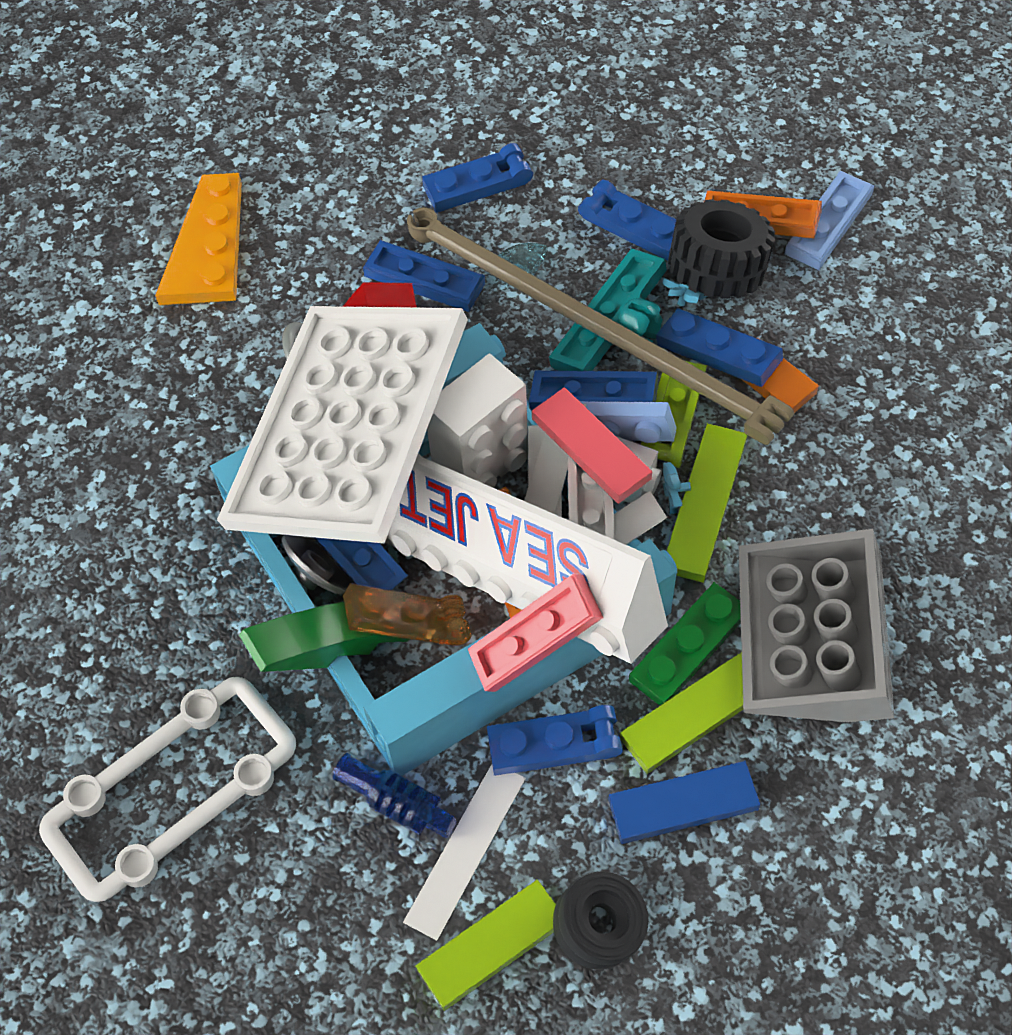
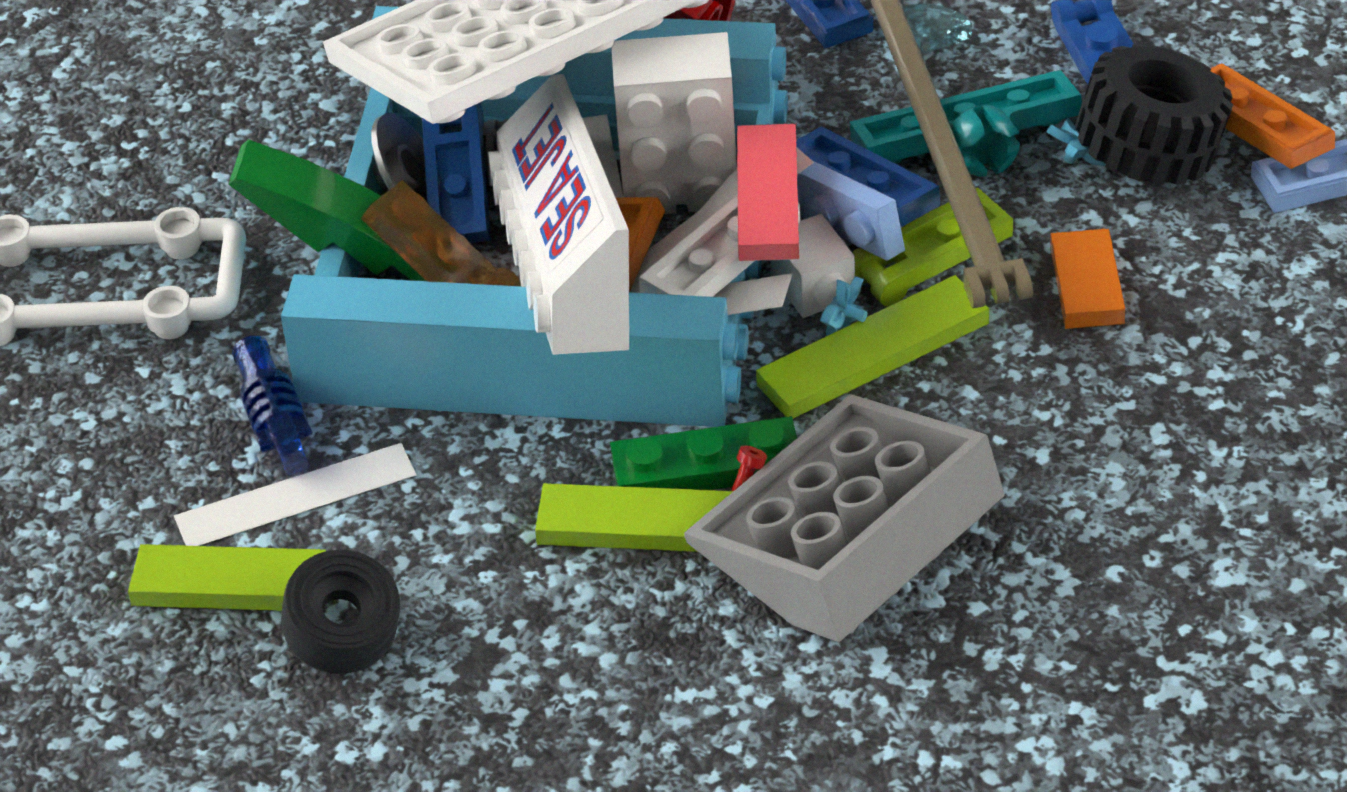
camera: 40 degrees right, 15 degrees down
coral tile [468,573,603,692] -> none
blue plate [487,705,623,776] -> none
blue tile [608,761,760,844] -> none
blue plate [656,308,783,387] -> none
none -> red piece [731,445,767,491]

